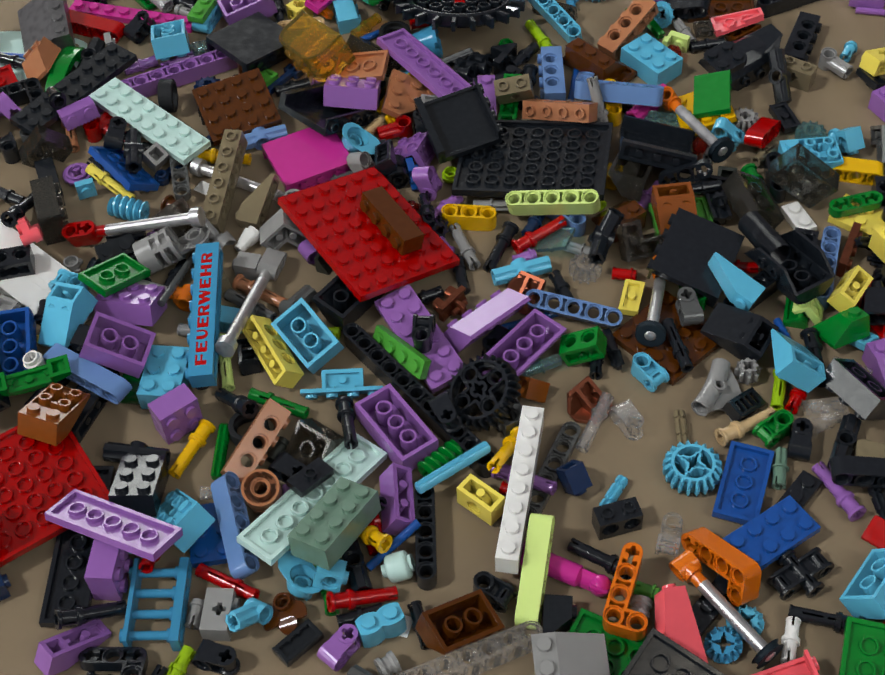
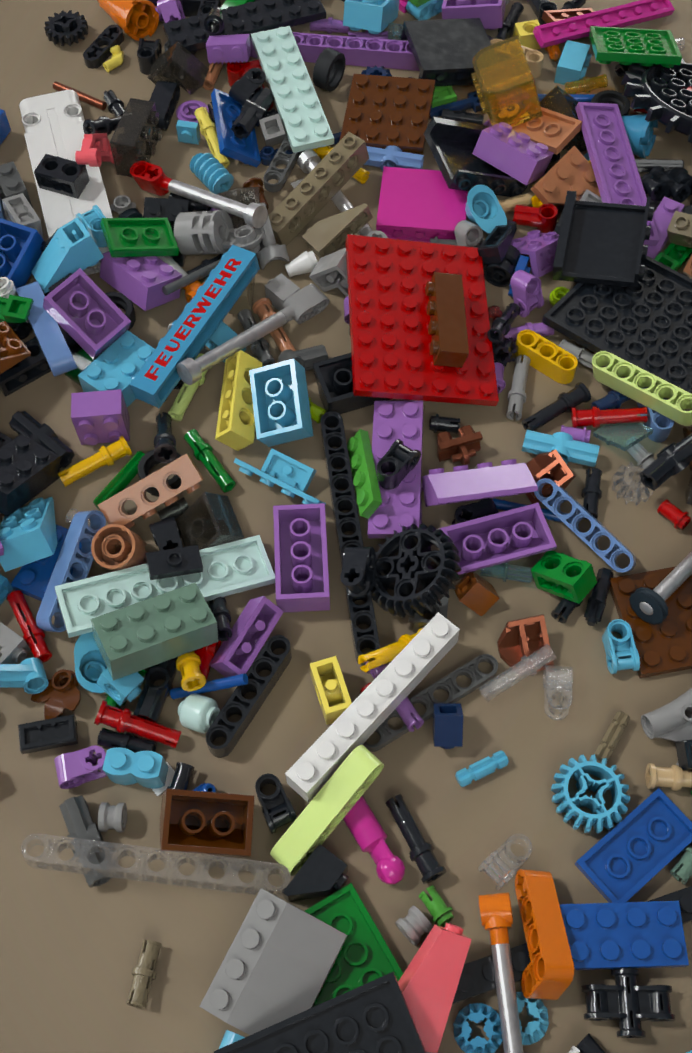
camera: 30 degrees right, 10 degrees up
black slope [236,338,261,376] -> none
black pin [335,396,358,449] -> none
medium azure axle [414,441,491,494] -> none
green piece [417,439,463,477] -> none
black piece [453,253,471,295] -> none
black brick [592,497,643,541] -> none
orange beam [602,542,648,641] -> none
light yellow plate [618,279,645,316] -> none
black pin [661,318,694,373] -> none

